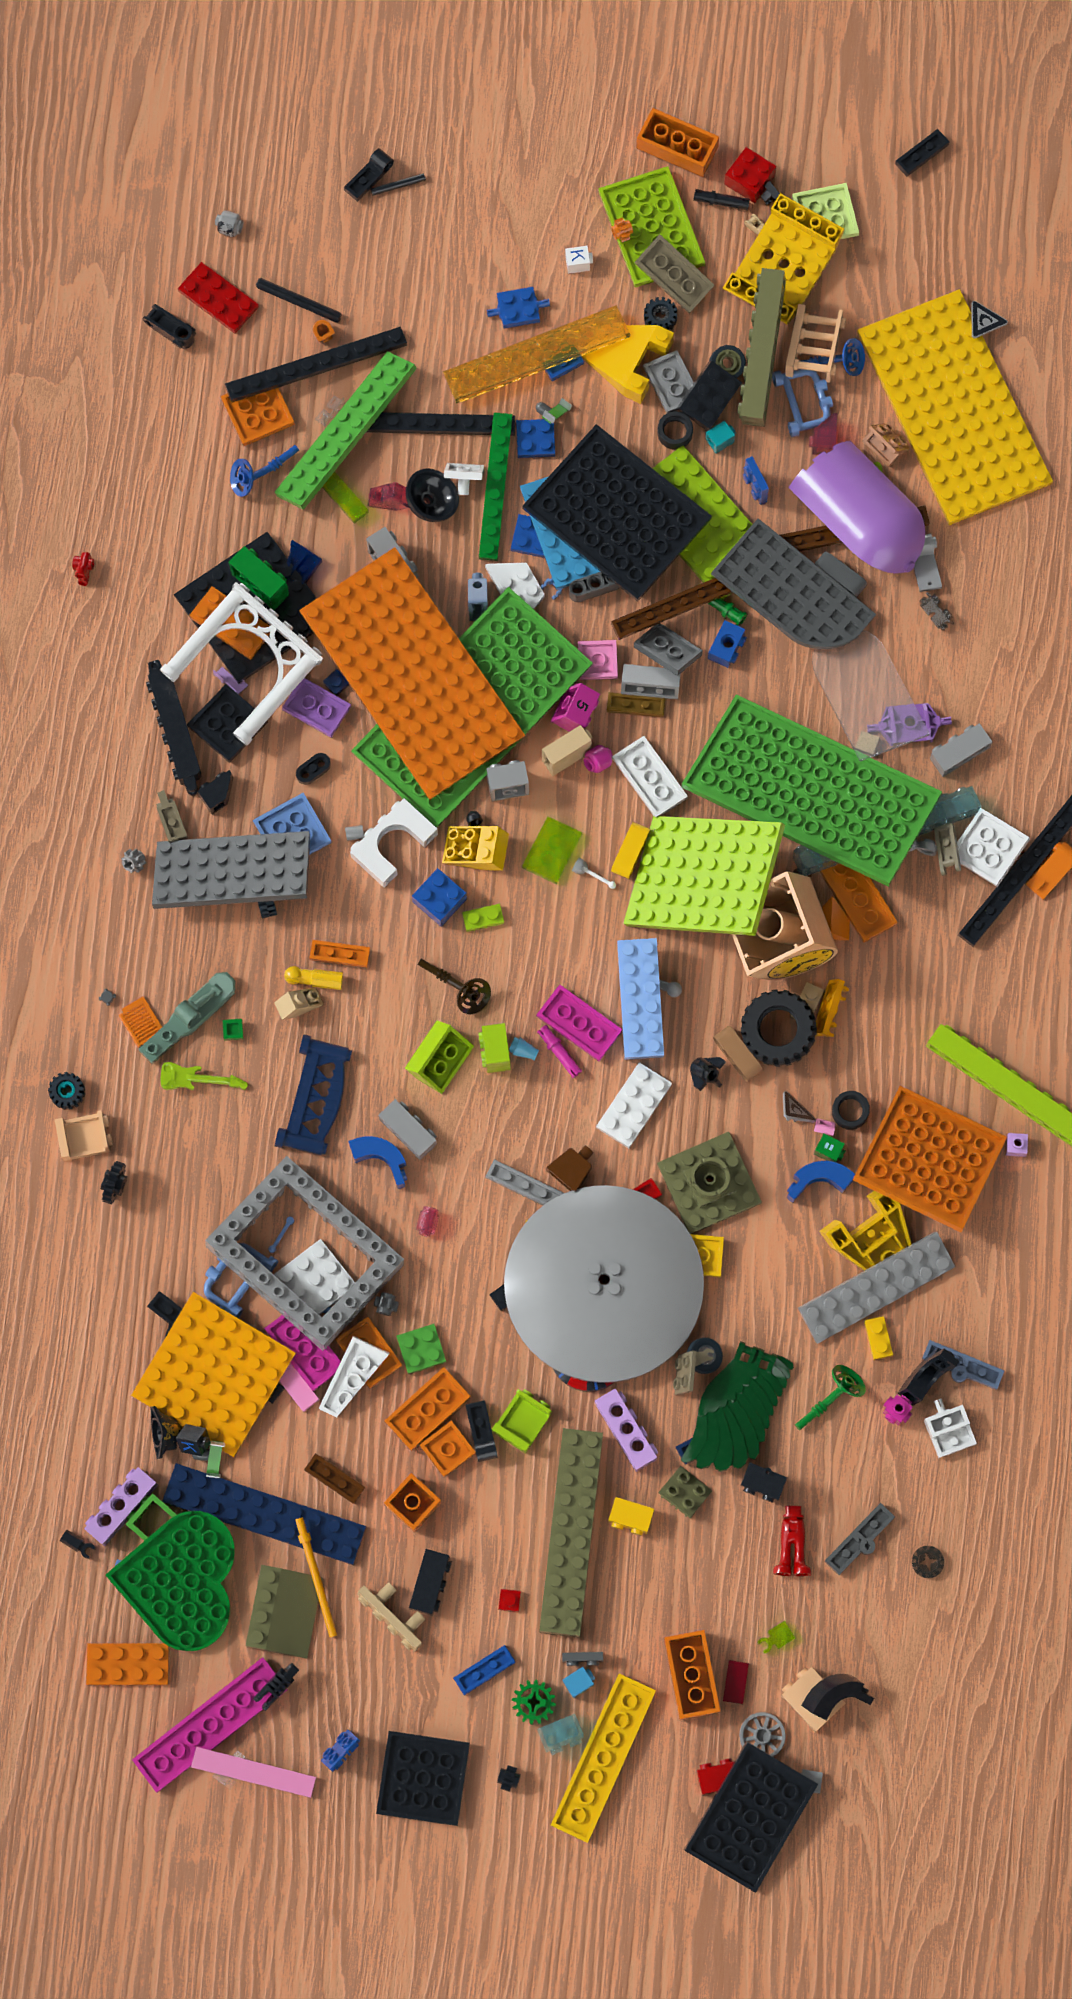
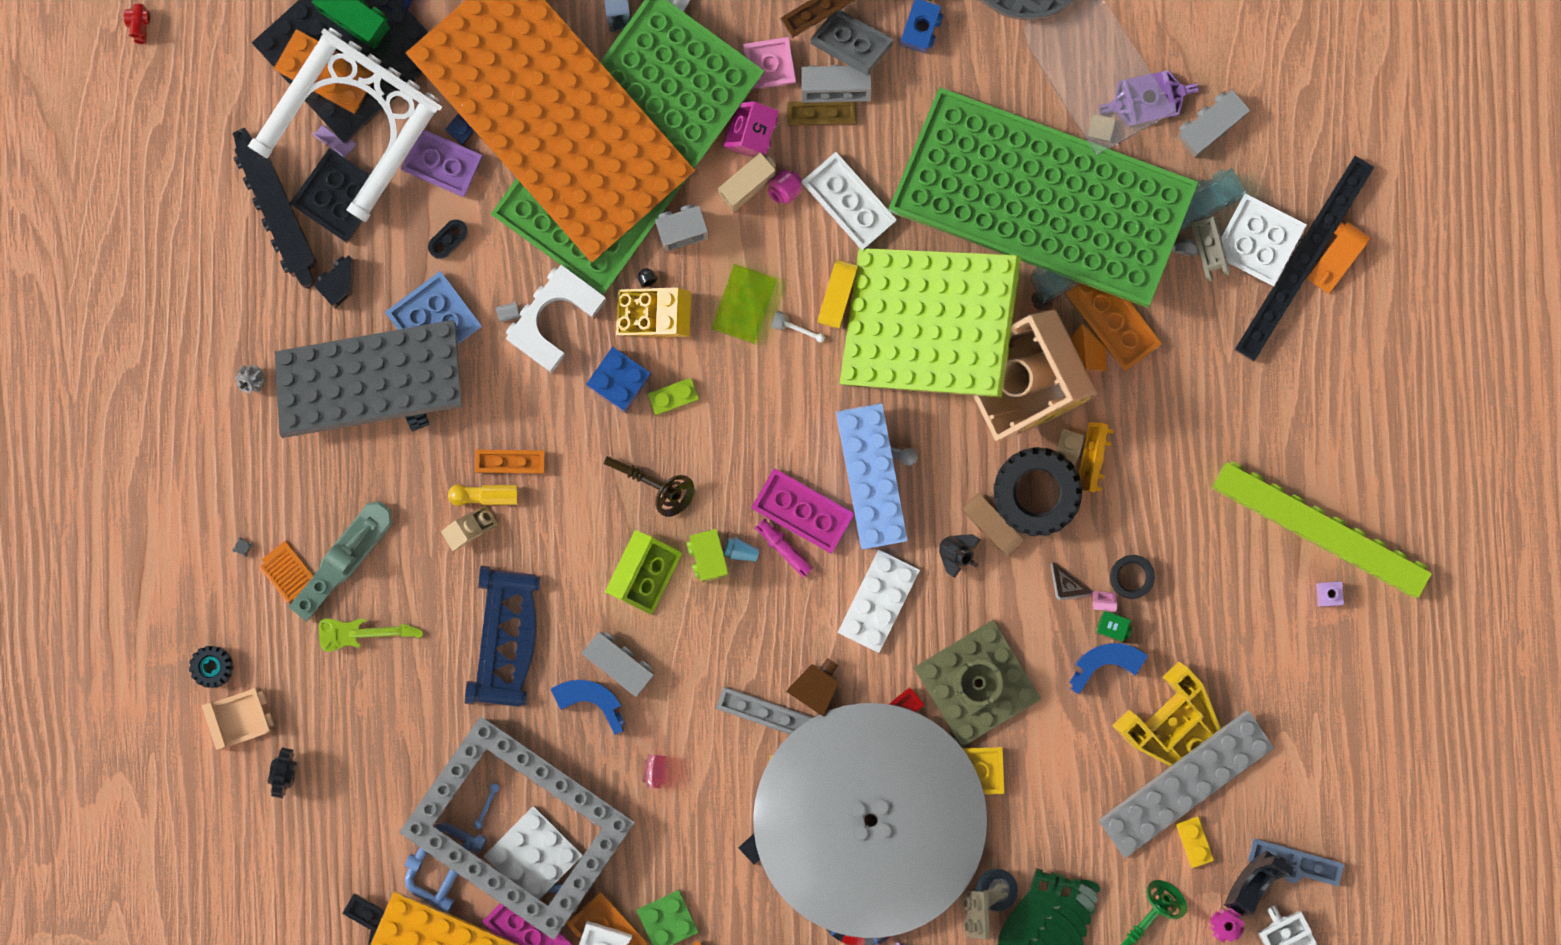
camera: 10 degrees left, 10 degrees up
dark tan hinge [156,790,188,843] -> none
green plate [222,1019,244,1041] -> none
dark grey gear [374,1292,399,1316] -> none
orange plate [853,1086,1007,1232] -> none

